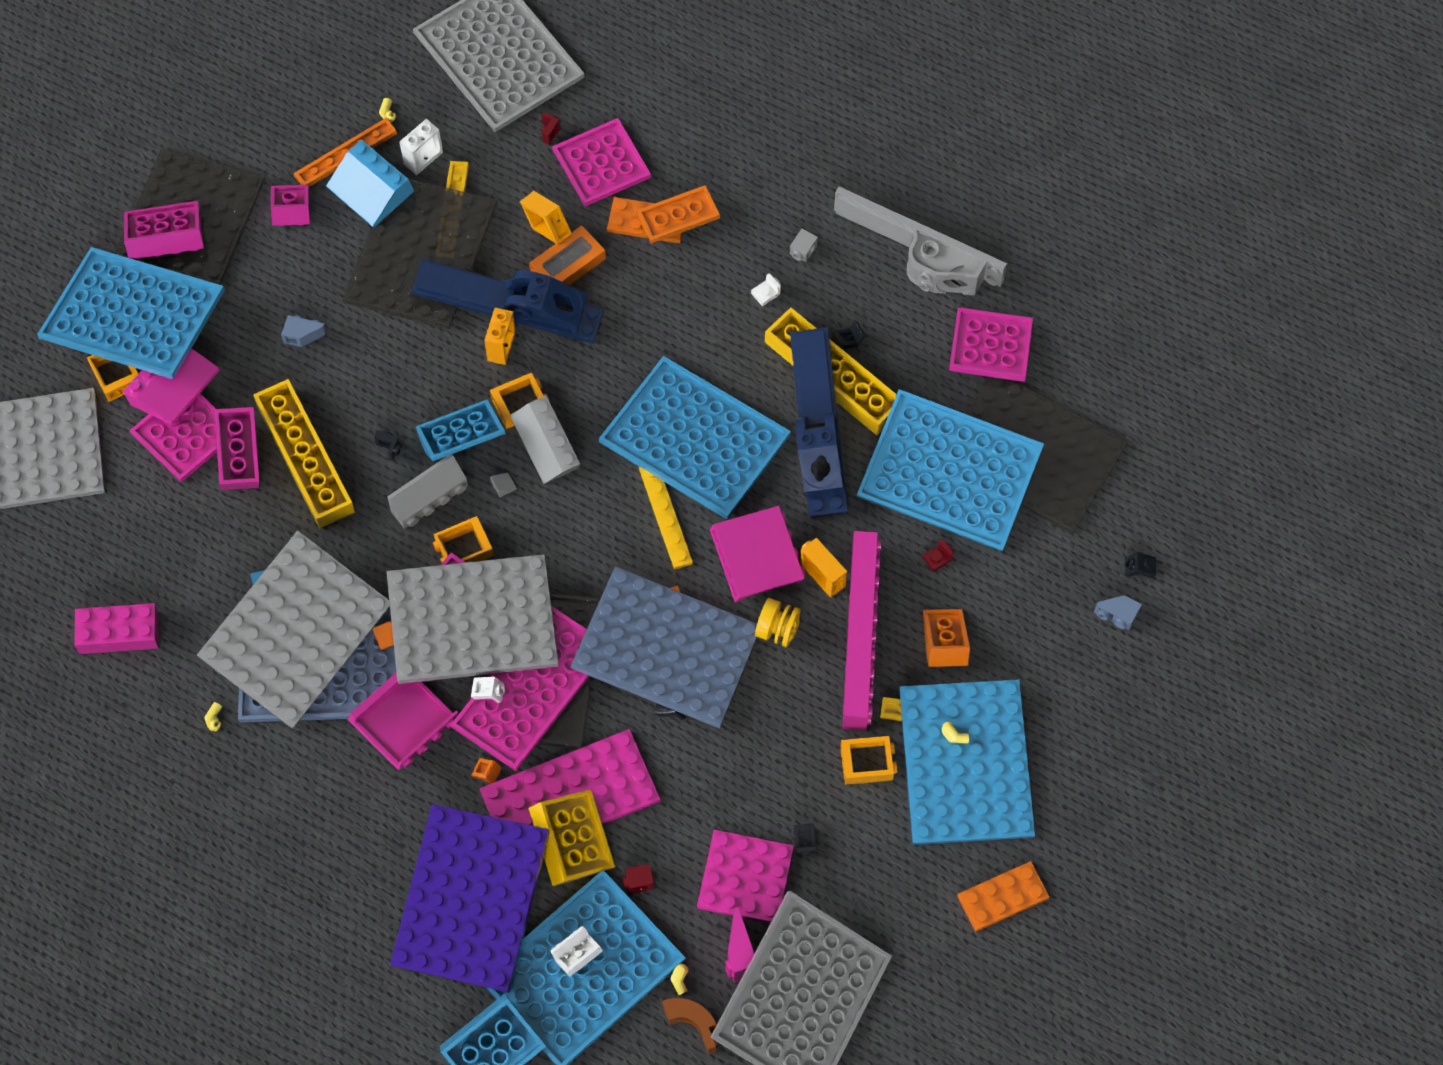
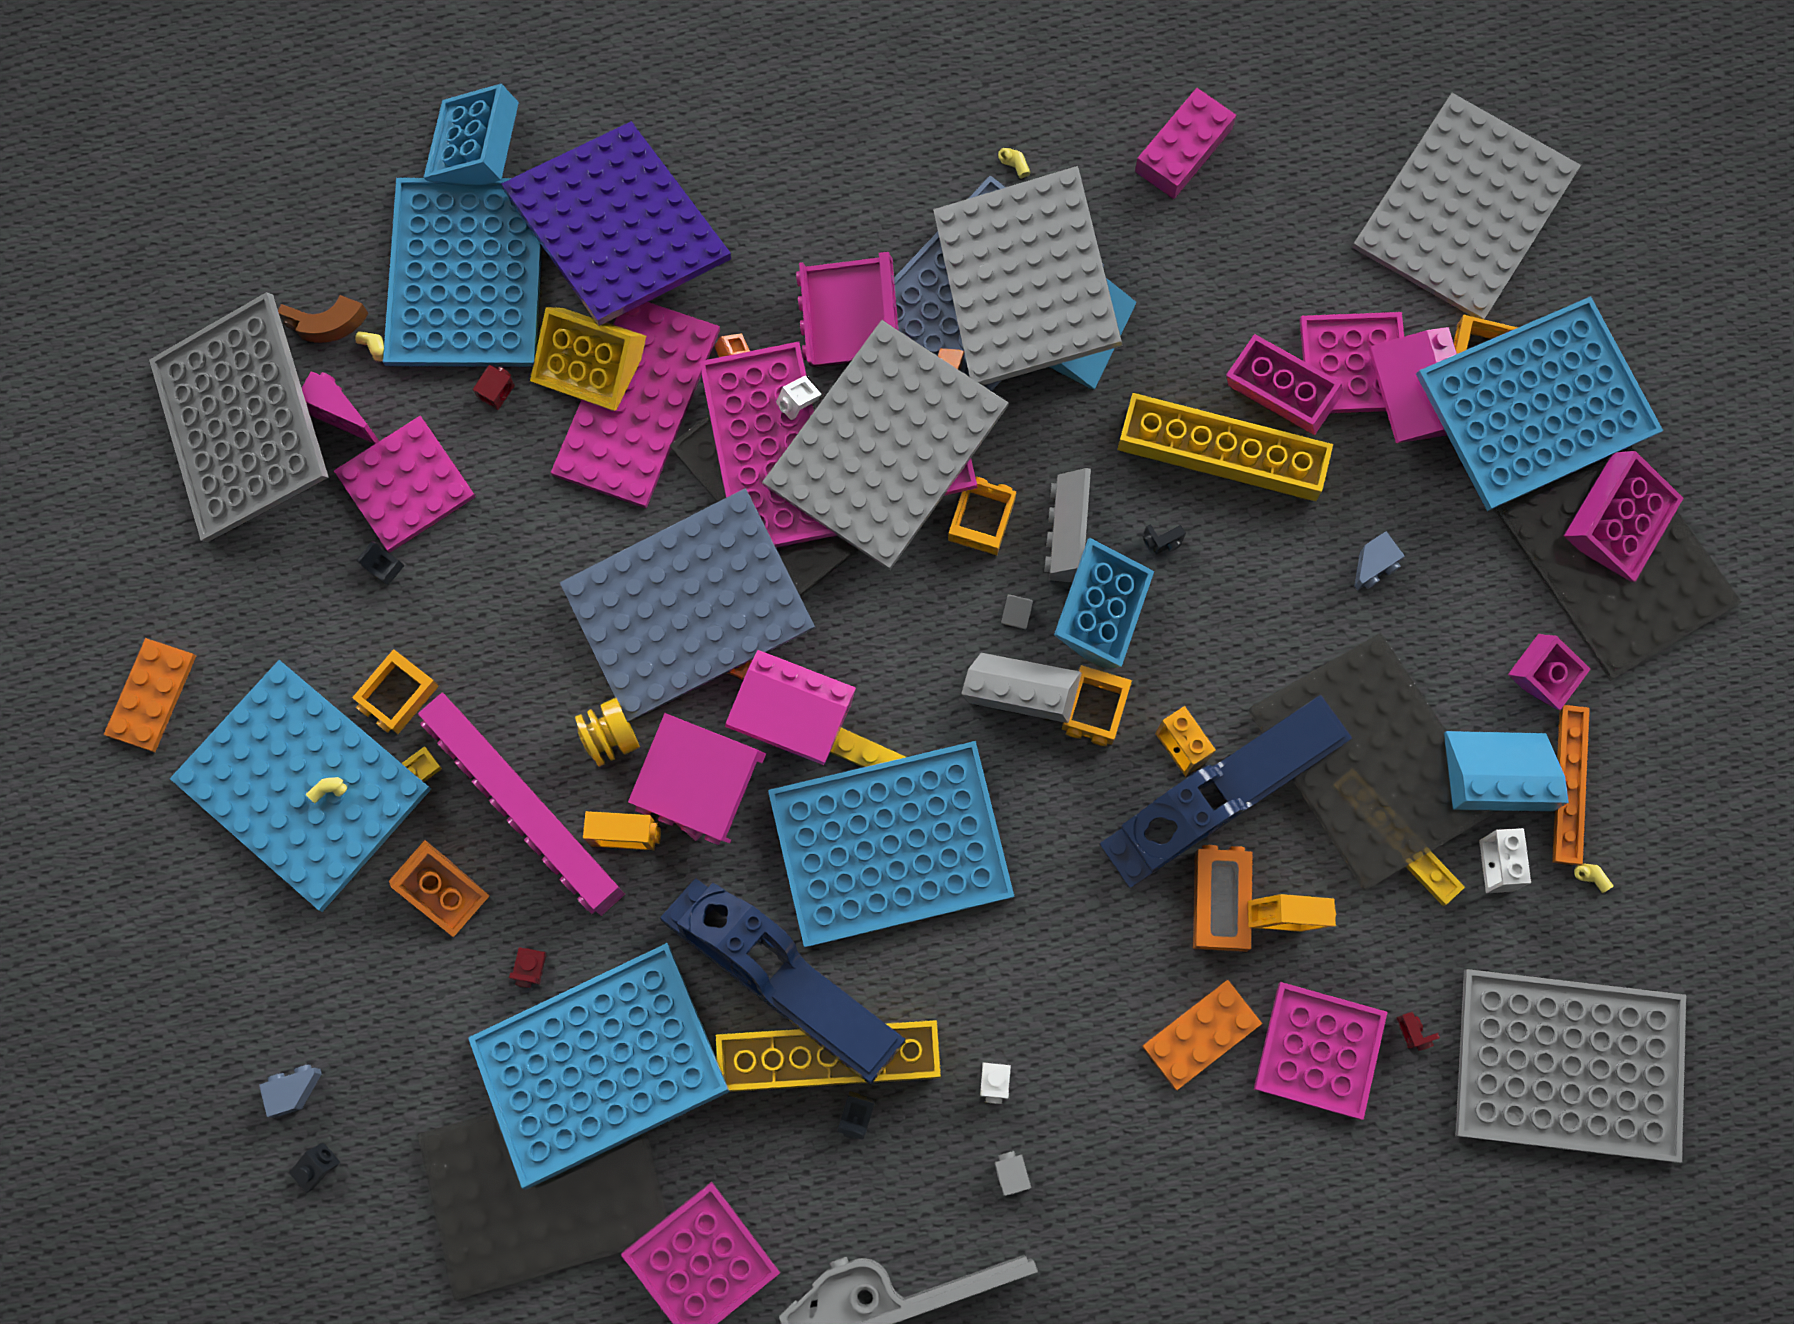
camera: 135 degrees right, 10 degrees up
white bracket [551,926,603,977] -> none
orange plate [637,185,720,244] -> none
none -> dark pink slope [725,650,856,765]

